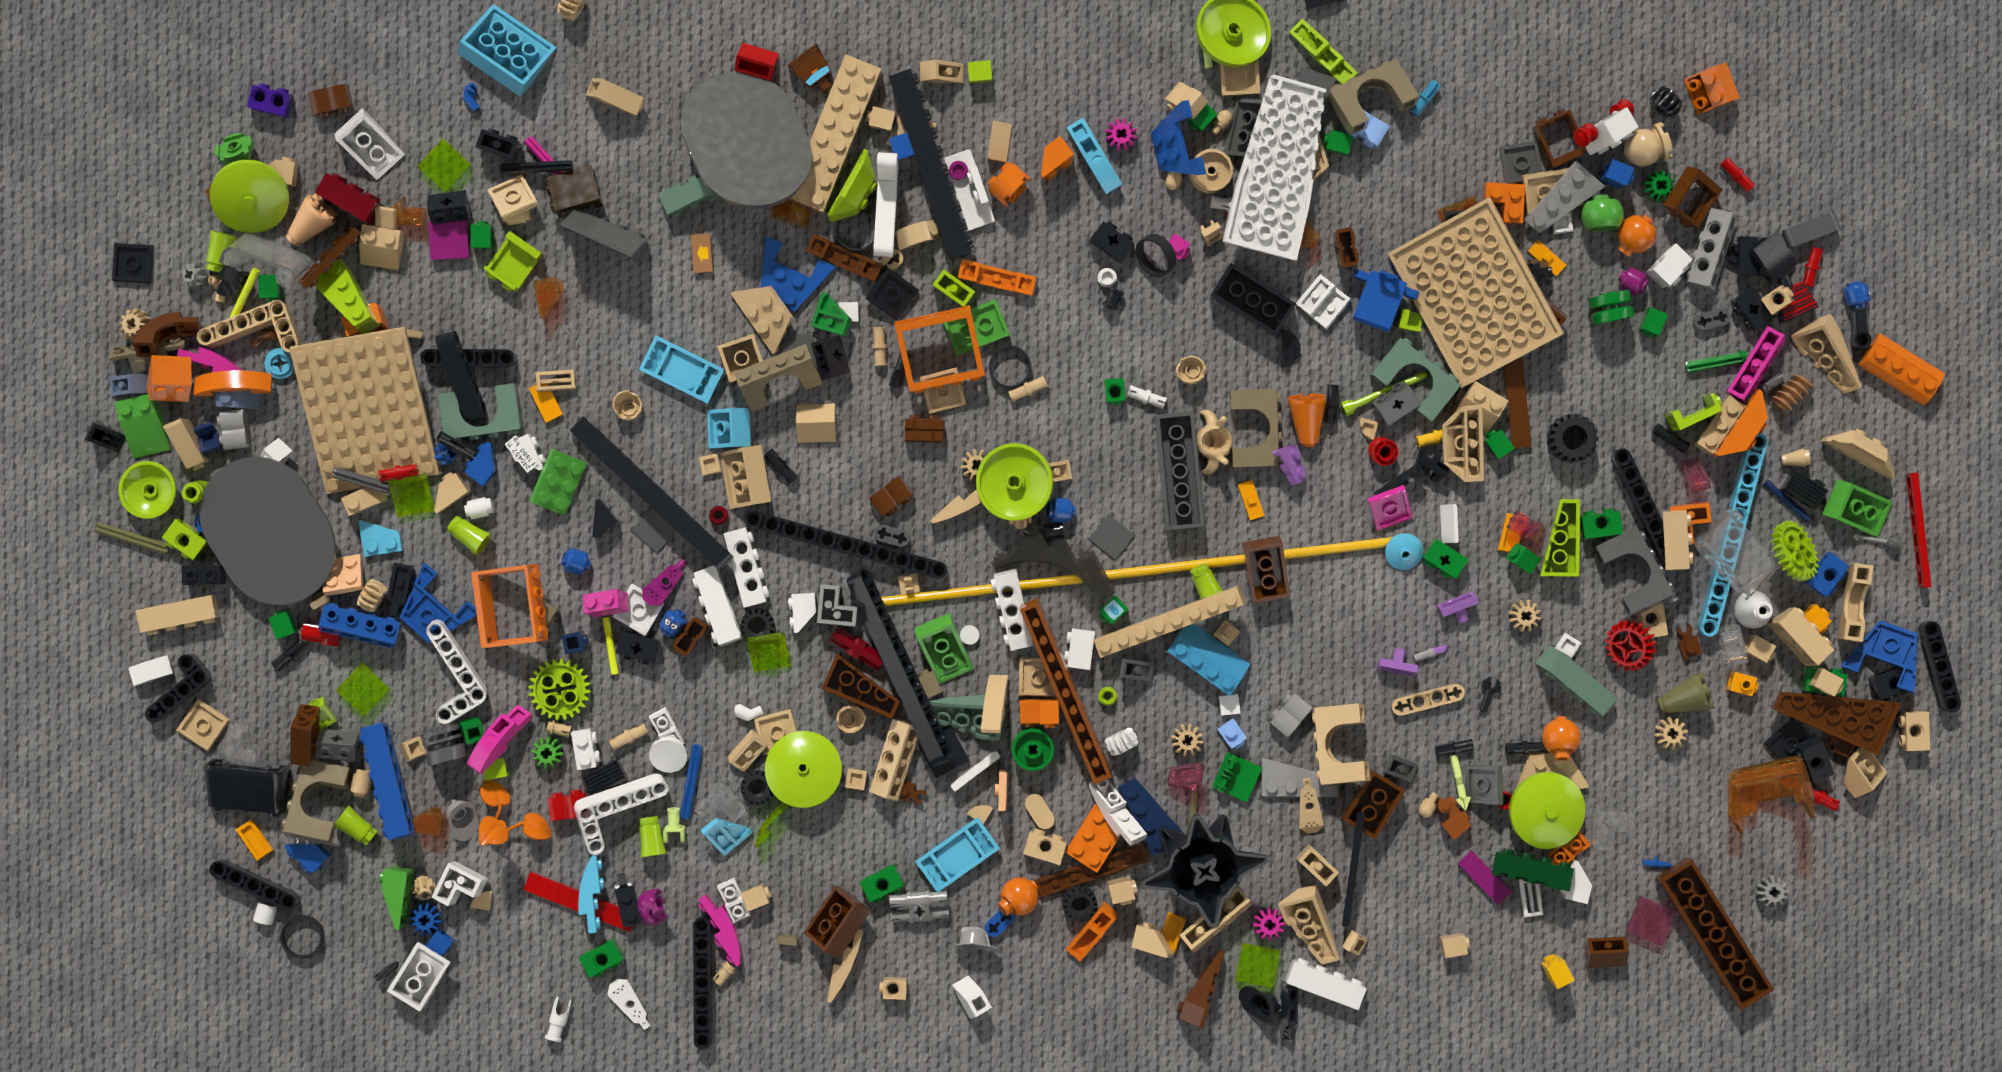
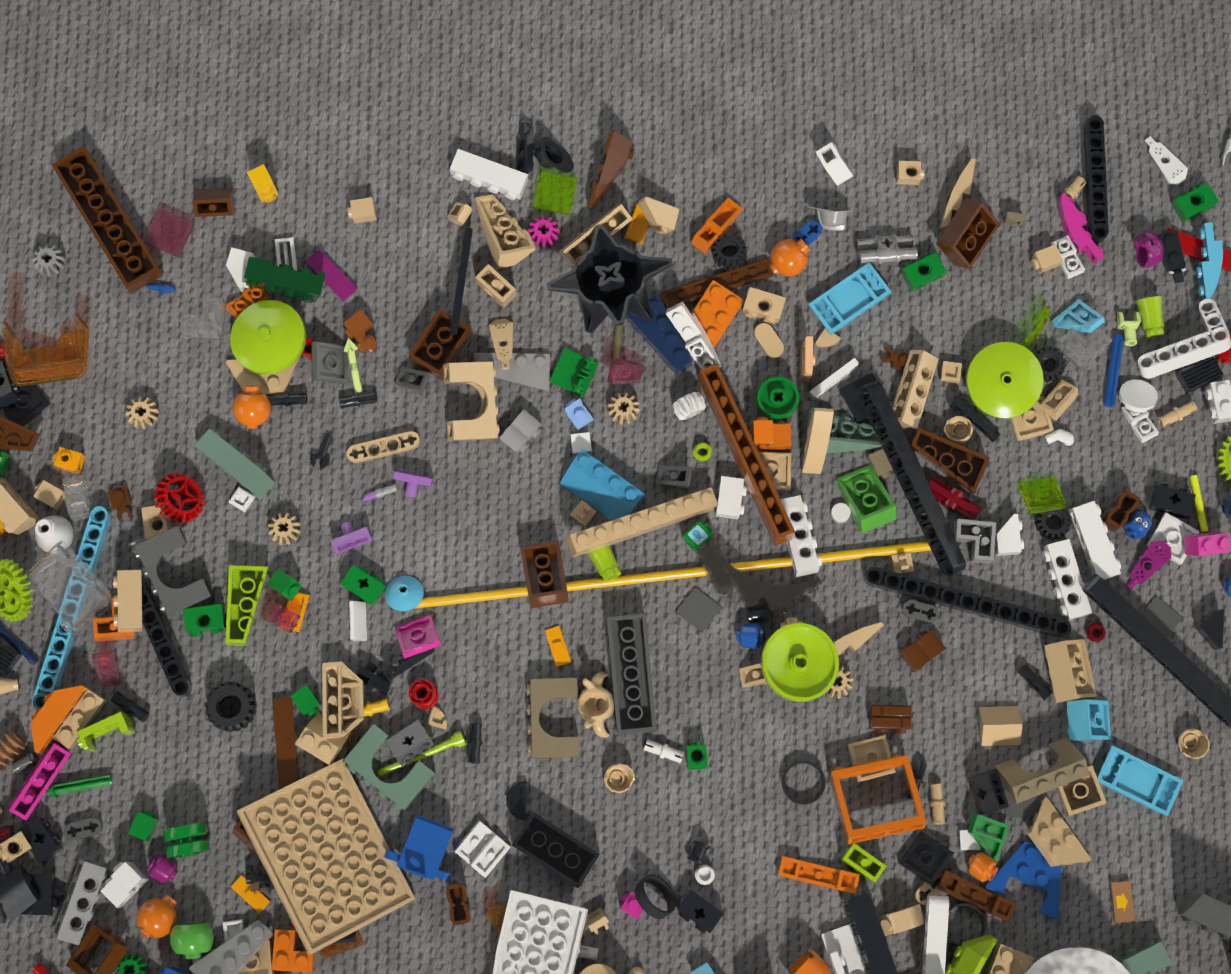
camera: 175 degrees right, 10 degrees down
tan tile [699,453,722,476] -> none
clear orange slope [769,201,812,229] -> none
bright green plate [944,299,1010,356] -> none
tan pin [1008,376,1048,402] -> none
tan brick [1107,876,1138,905] -> none
medium lavender wing [1272,444,1307,485] -> none
orange cone [1288,393,1326,447] -> none
lime panel [1397,309,1422,333] -> none
tan cylinder [1418,792,1439,818] -> none
olive cone [1658,672,1715,713] -> none
none -> black pin [949,393,1001,443]
none -> orange head [967,852,998,882]

